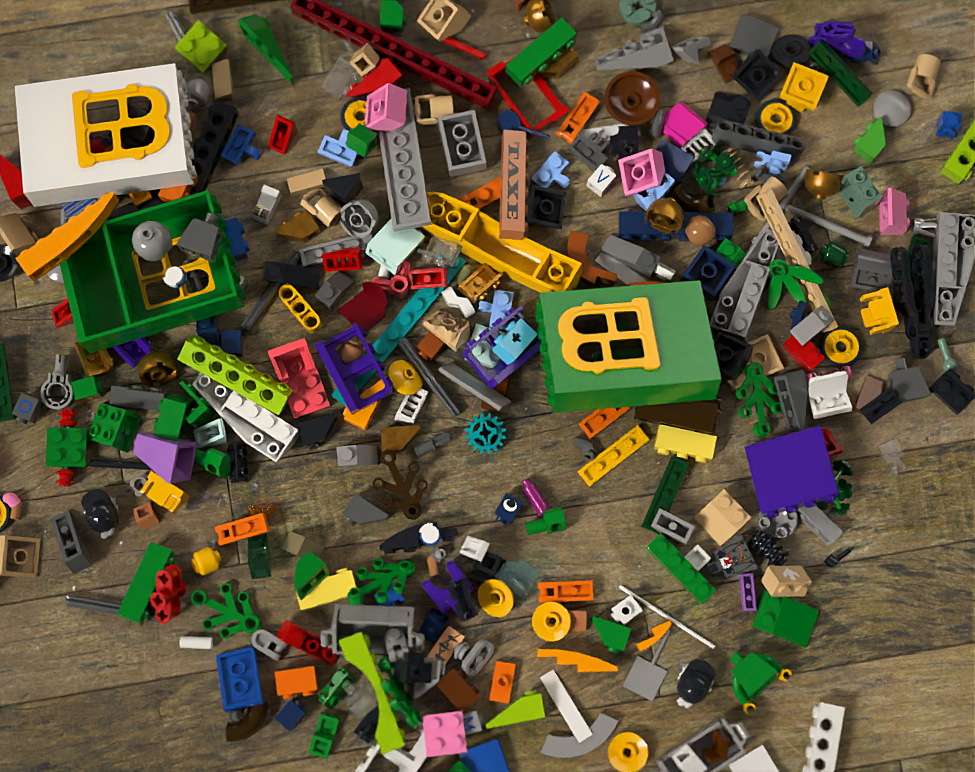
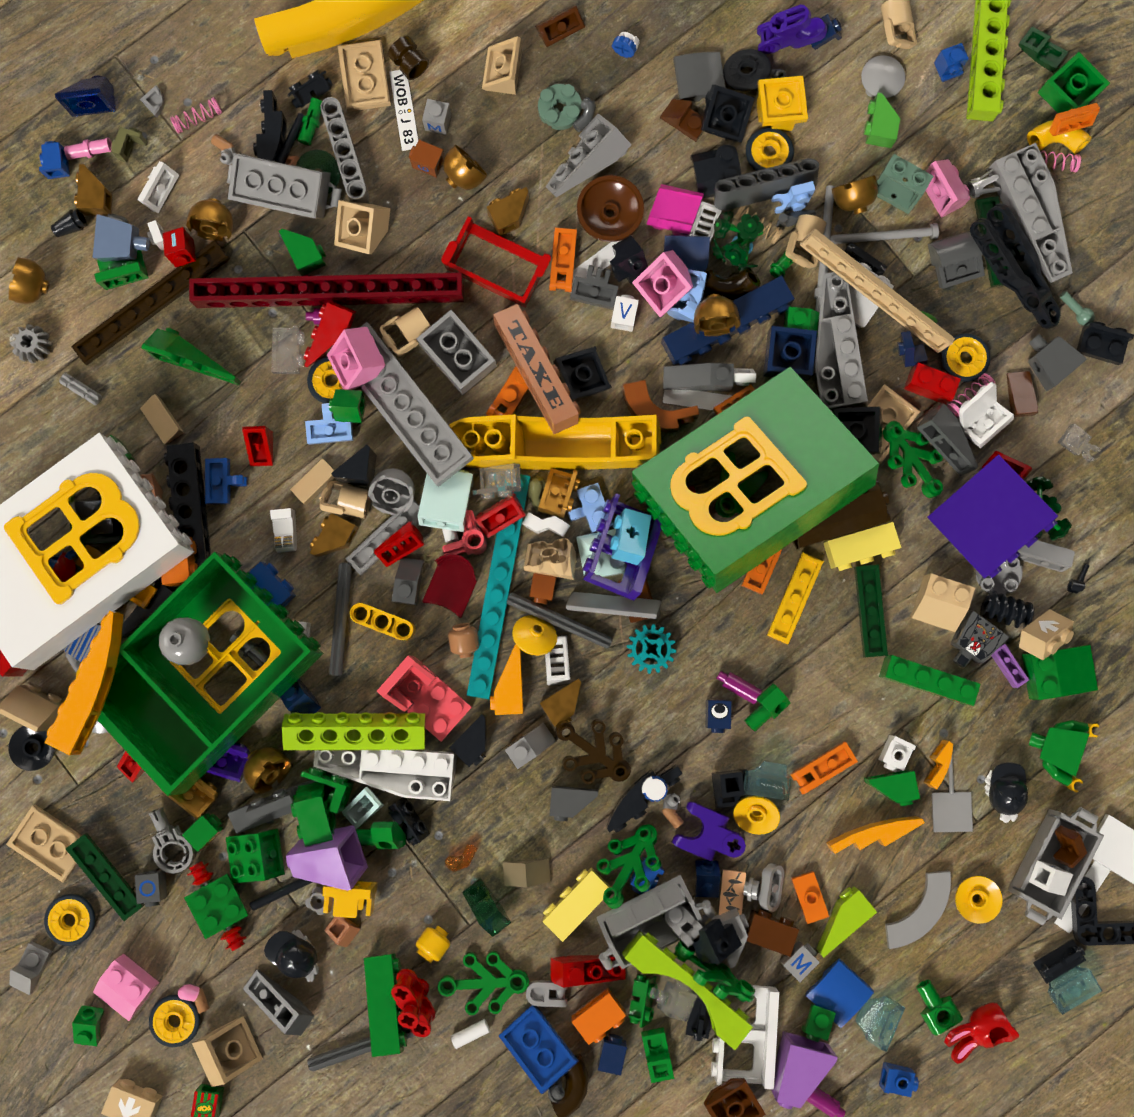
camera: 30 degrees left, 5 degrees up
white piece [163,267,187,289] -> none
lime plate [174,20,227,74] -> none
dark grey torso [177,213,222,263] -> none
light grey head [184,79,210,108] -> none
orange plate [214,513,270,546] -> none
dark blue brick [221,330,244,358] -> none
black slope [261,261,320,289] -> none
green slope [294,551,330,600] -> none
dark purple window [315,323,394,415] -> none
tan brick [350,43,380,76] -> none
dark grey axle [414,432,452,458] -> none
bright pink plate [422,711,467,757] -> none
red bar [433,36,486,60] -> none
black hinge [447,578,478,621] -> none
white tile [460,536,490,561] -> none
dark blue piece [497,110,550,139] -> none
green brick [506,17,577,87] -> none
light blue plate [531,151,570,189] -> none
yellow dish [532,602,571,641] -> none
white sticker [540,670,593,743] -> none
nougat slope [568,611,587,631] -> none
dark grey arm [573,436,596,461] -> none
white axle [619,585,715,649] -> none
dark grey arm [648,110,665,139] -> none
light grey slope [651,509,695,546] -> none
light grey slope [670,36,711,64] -> none
medium nougat hair [685,215,716,247] -> none
white plate [685,544,711,571] -> none
green plant [767,259,824,309] -> none
light grey slope [790,306,835,346] -> none
dark green plate [808,39,873,107] -> none
dark green head [819,240,850,268] -> none
black hinge [859,387,903,425] -> none
yellow panel [860,287,899,335] -> none

